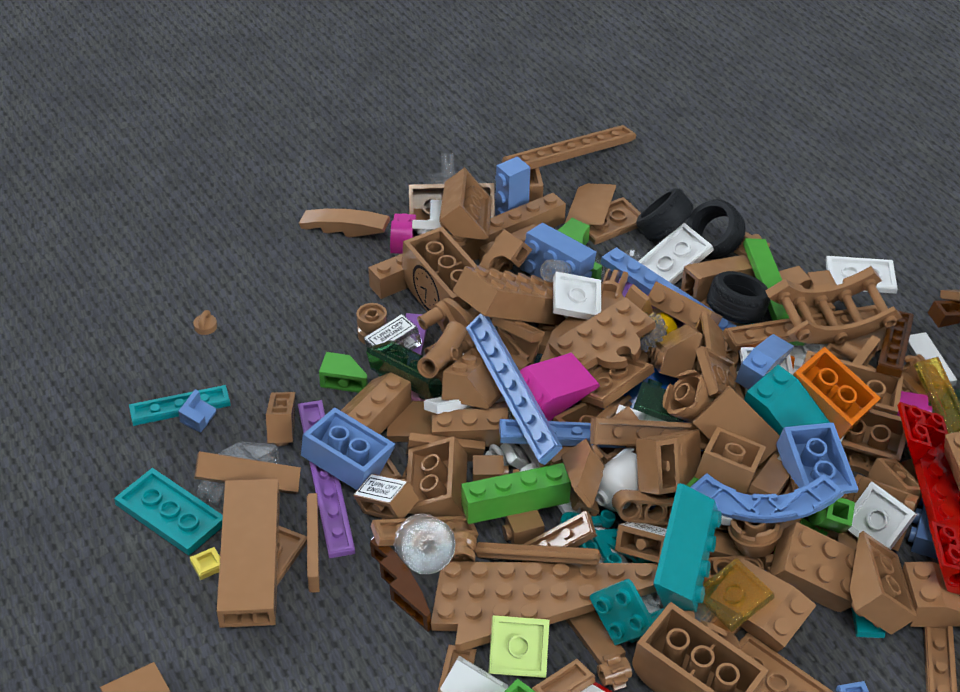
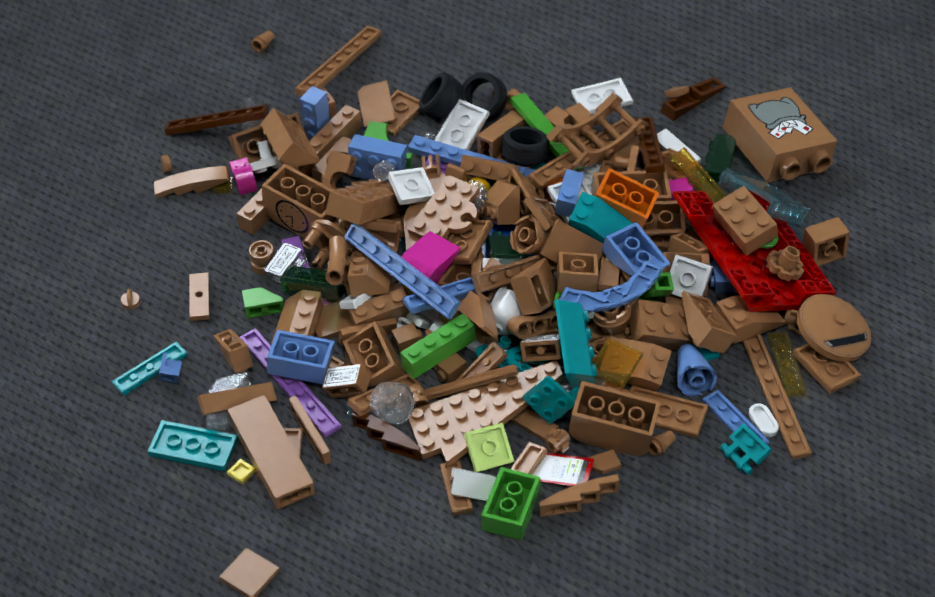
camera: 20 degrees left, 5 degrees up
none -> medium nougat tile [161,155,171,174]
none -> reddish brown tile [164,104,270,136]
none -> tile [189,272,210,321]
none -> clear yellow tile [213,176,233,194]
none -> medium nougat cone [251,31,274,52]
none -> medium blue cone [677,344,717,396]

